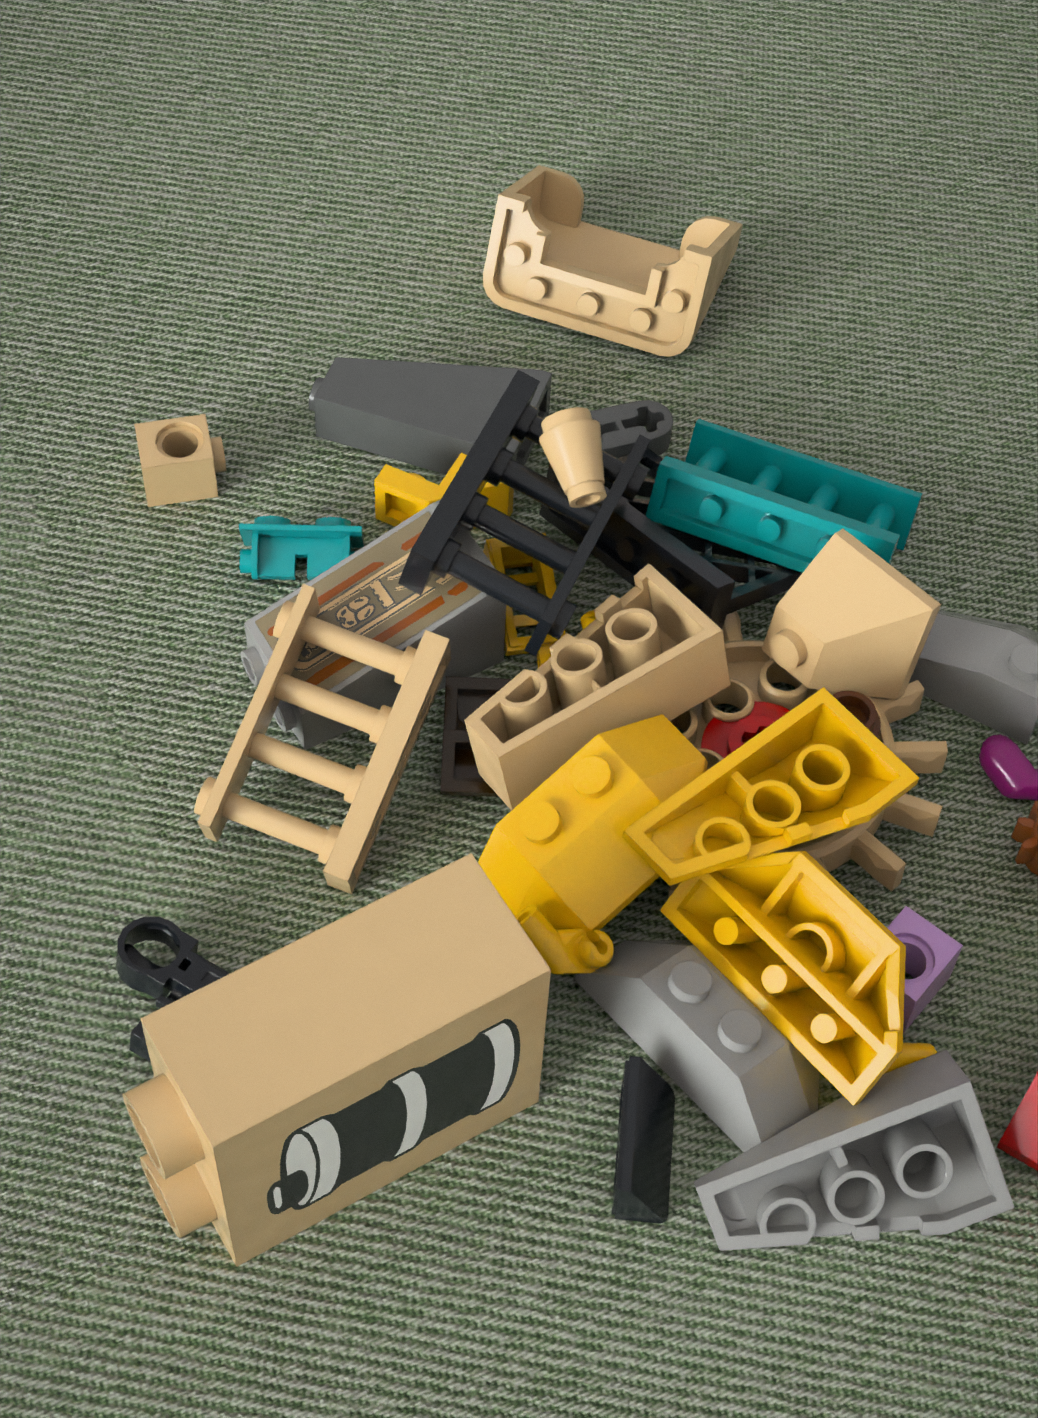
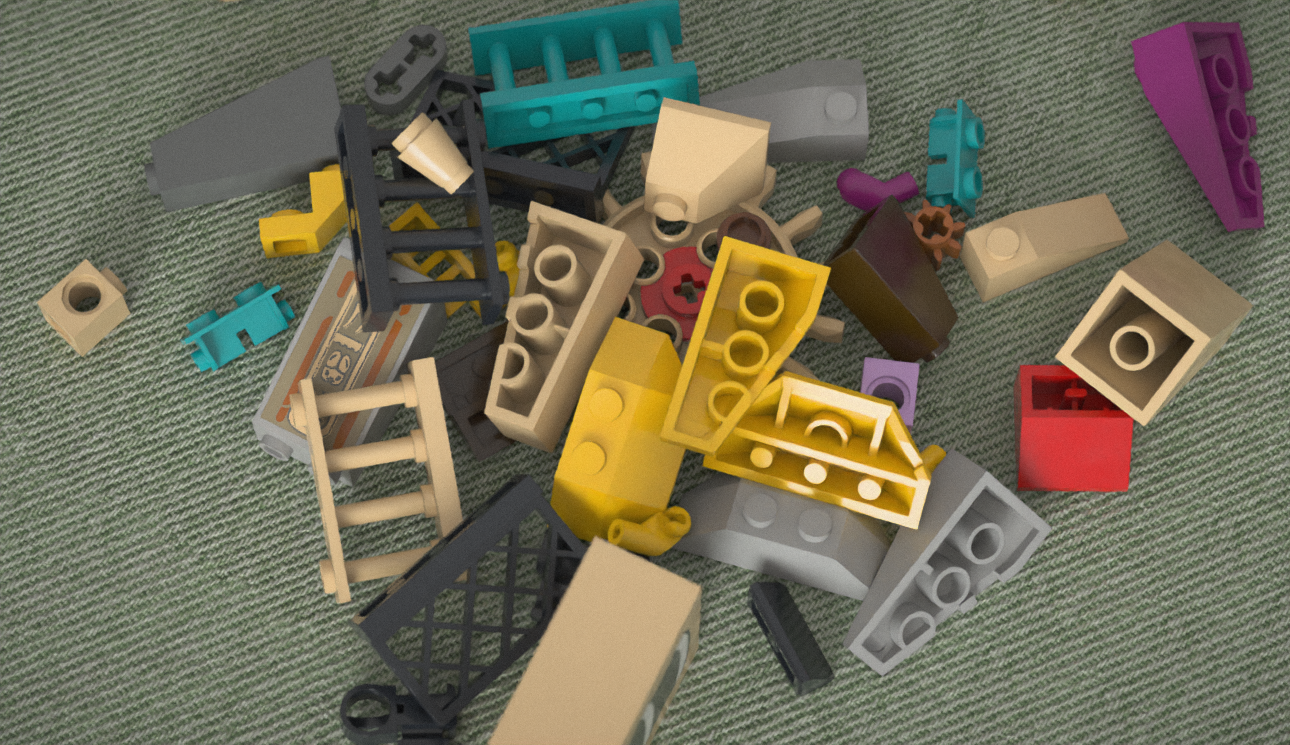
camera: 30 degrees left, 15 degrees up
none -> black fence [347,474,588,727]
none -> dark brown slope [823,194,959,363]

